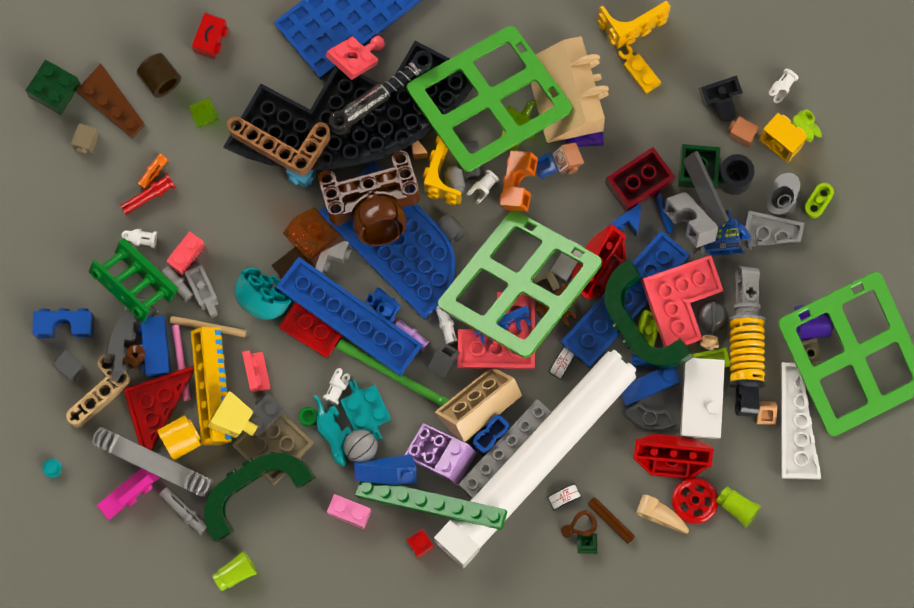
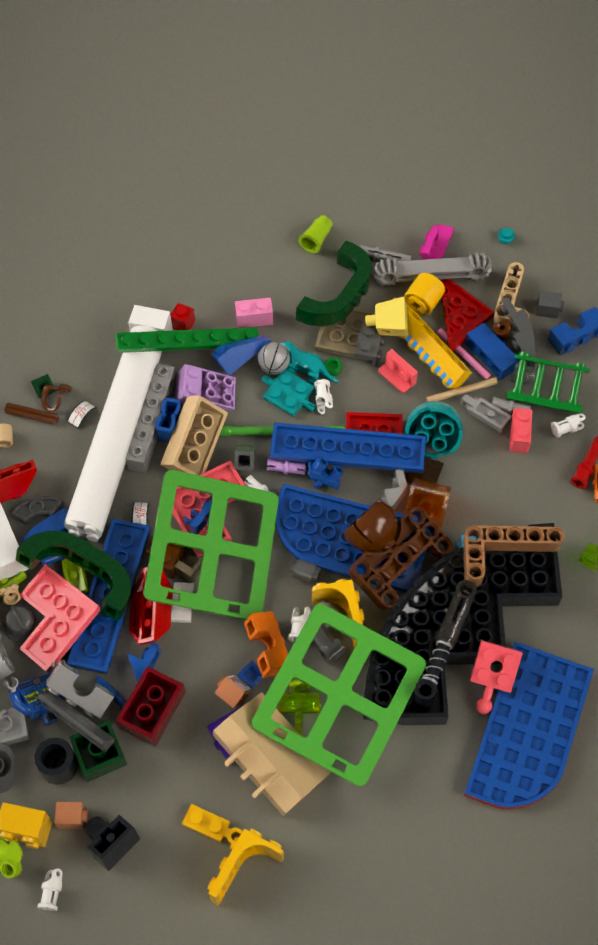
camera: 150 degrees right, 15 degrees down
light nougat slope [412,141,428,160] -> none

